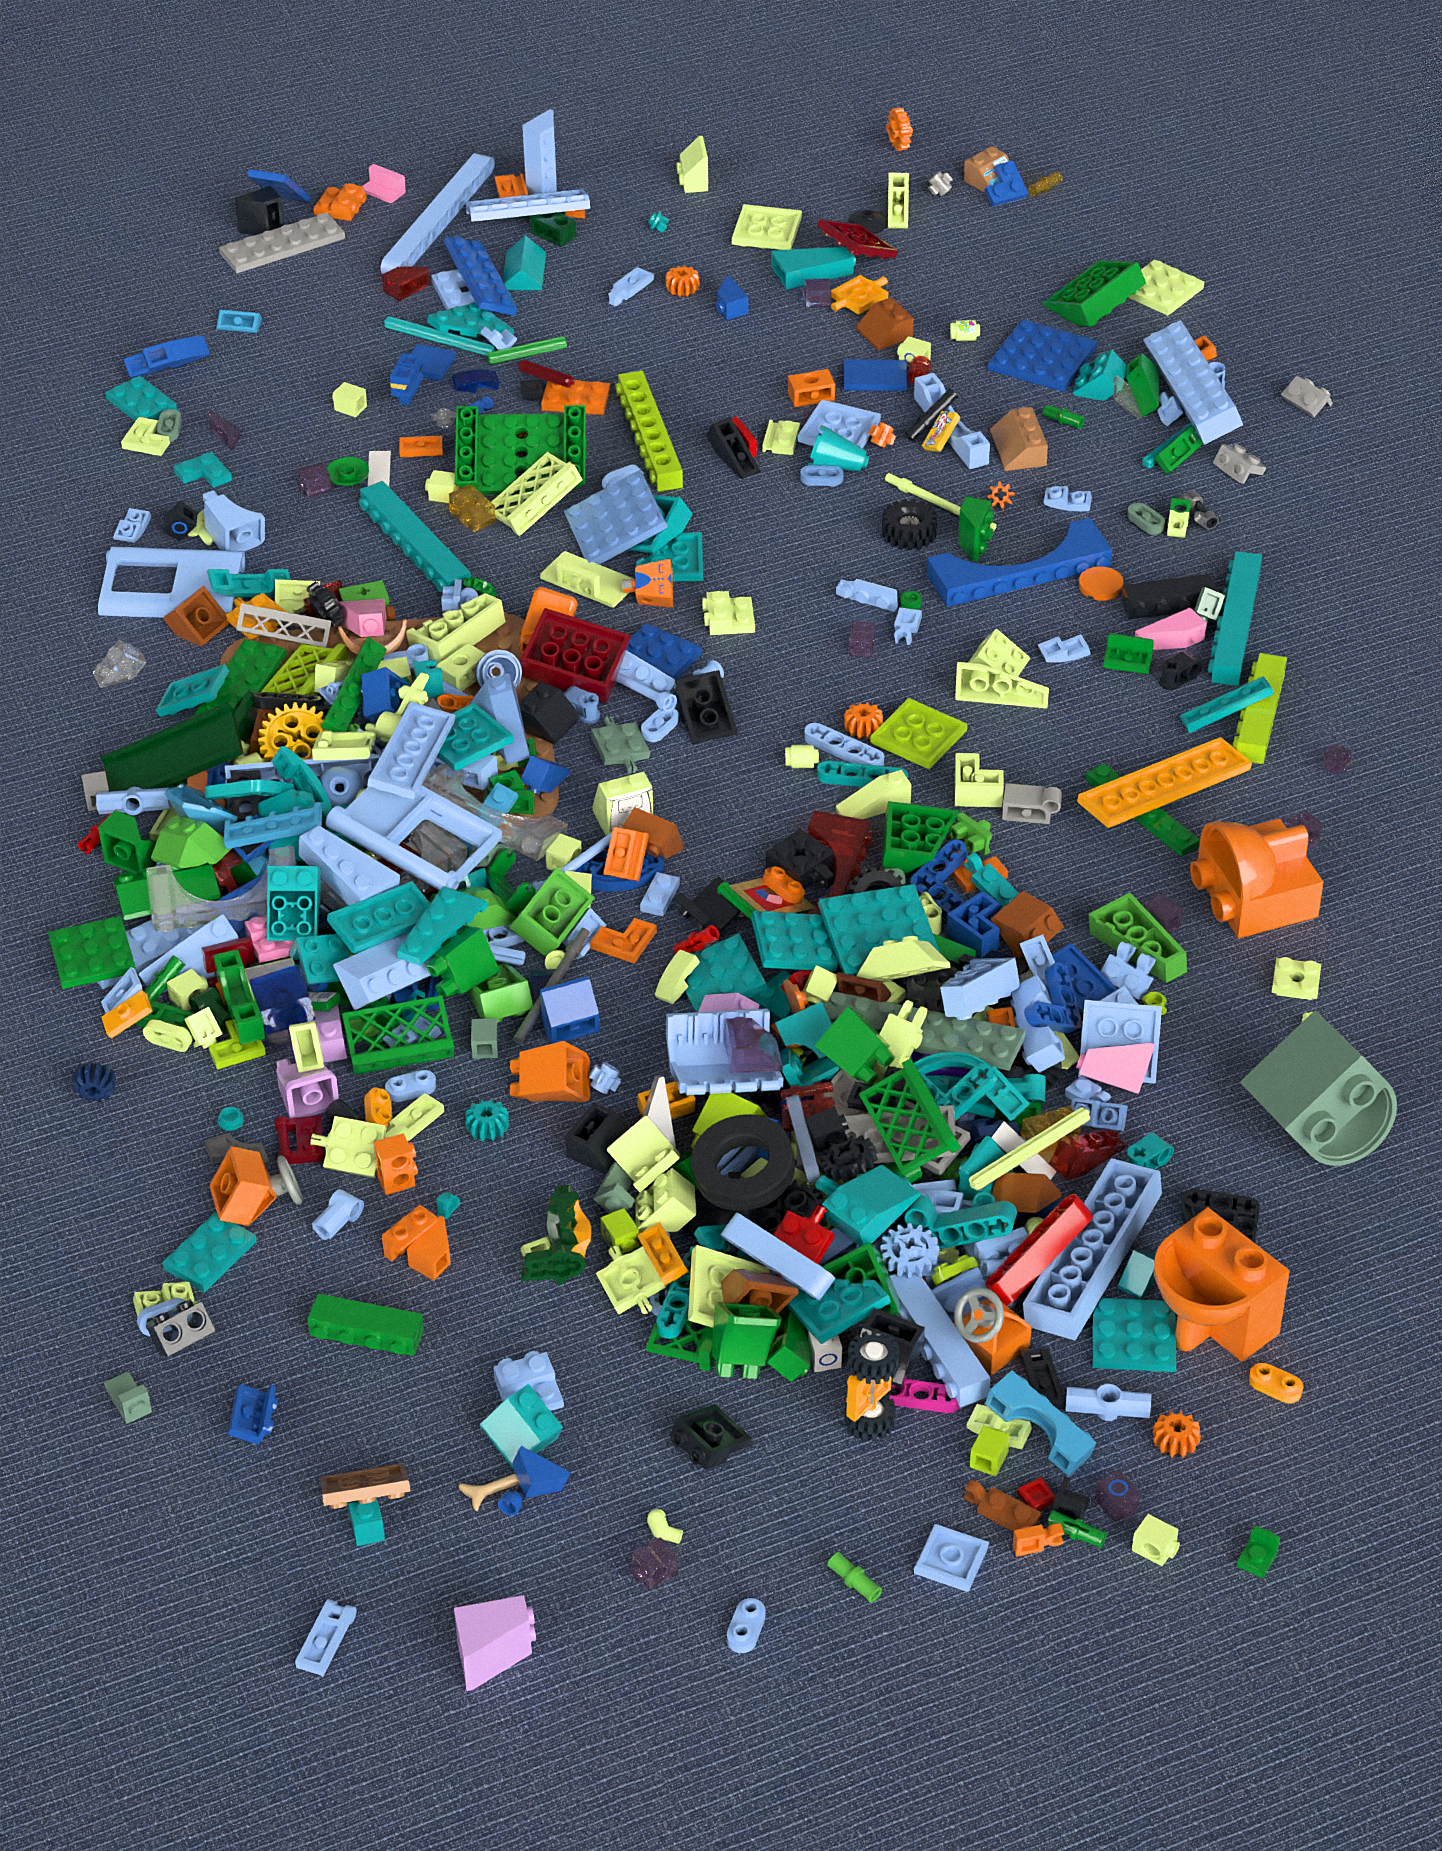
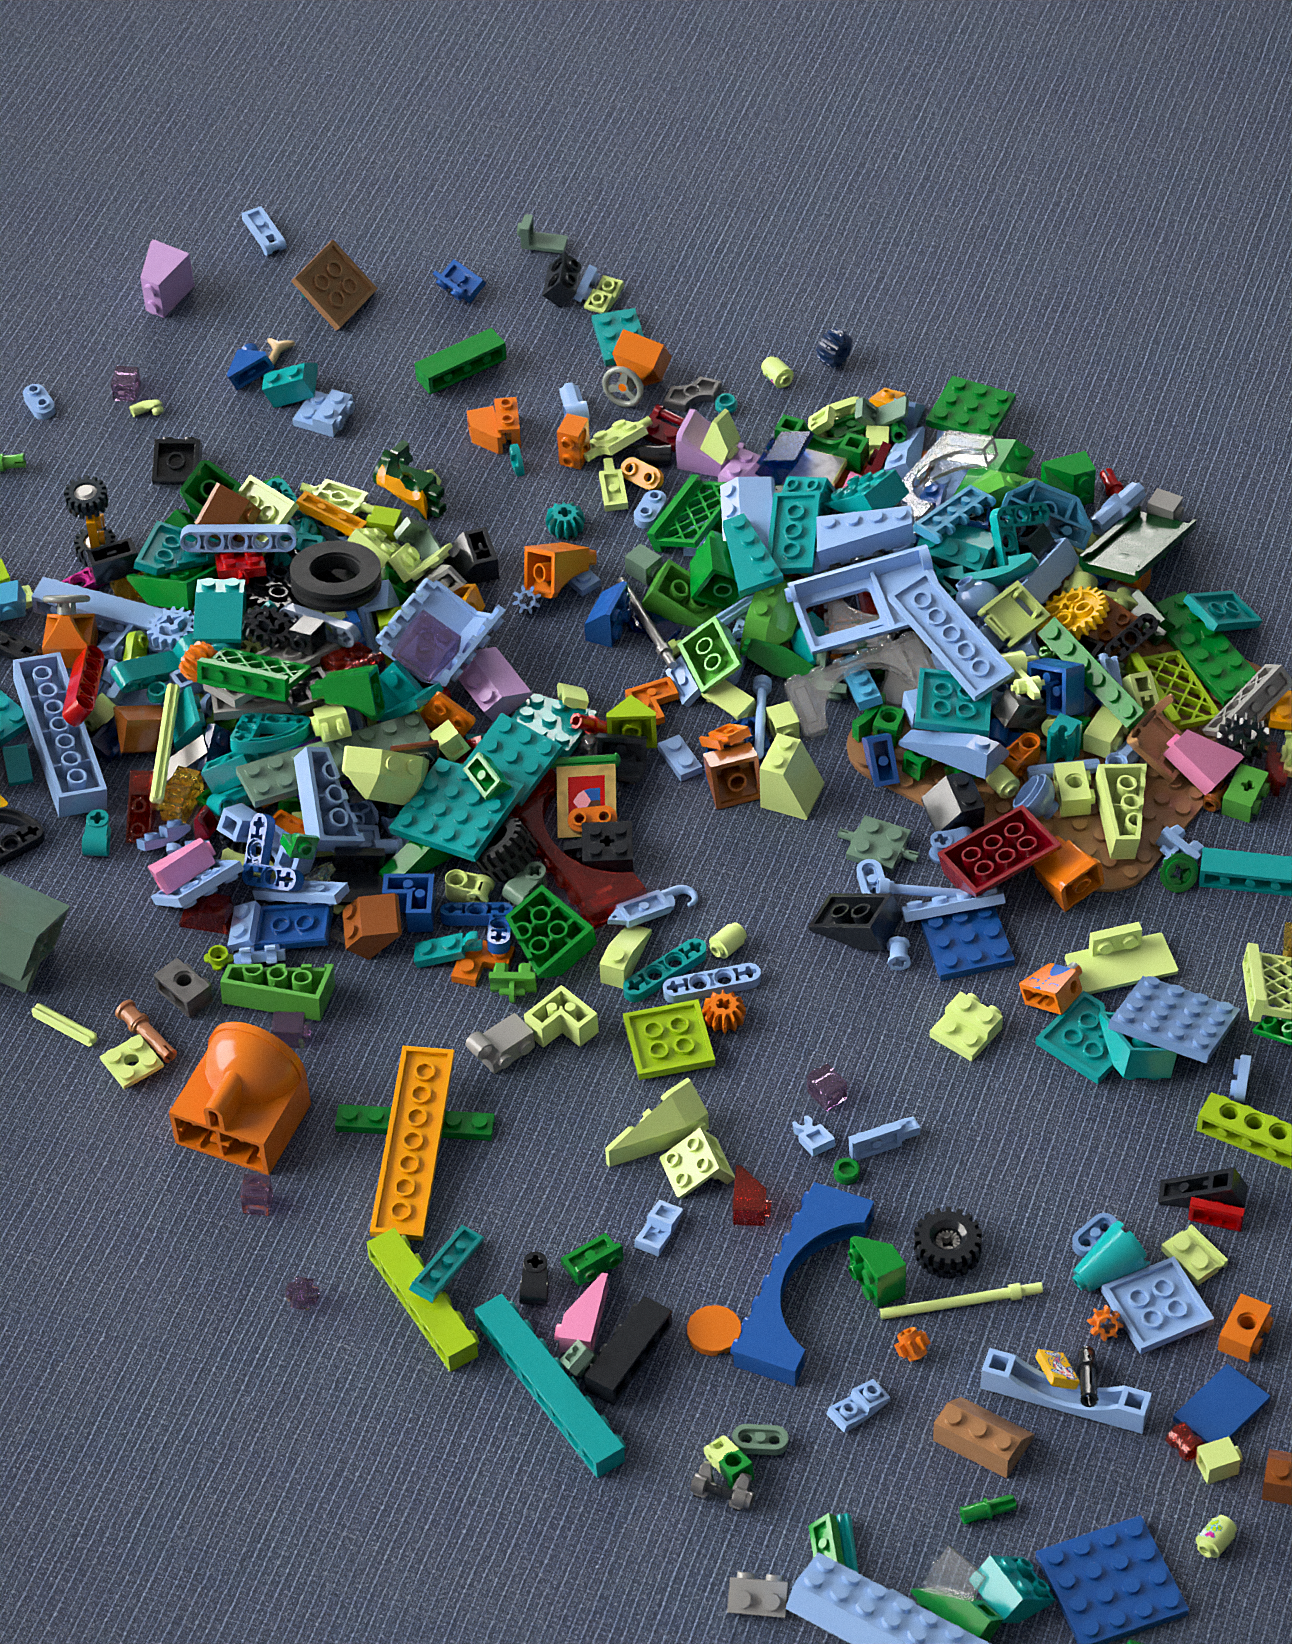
camera: 135 degrees right, 5 degrees up
none -> nougat pin [115,999,177,1063]
none -> flat silver brick [154,958,213,1018]
none -> orange gear [179,641,218,683]
none -> dark red slope [194,805,219,840]
none -> green bracket [280,833,320,860]
none -> green slope [463,752,512,801]
none -> lime slope [606,695,657,748]
none -> light blue plate [608,885,698,928]
none -> clear red slope [732,1165,772,1226]
none -> yellowish green brick [761,356,793,388]
none -> sand green bracket [855,396,909,427]

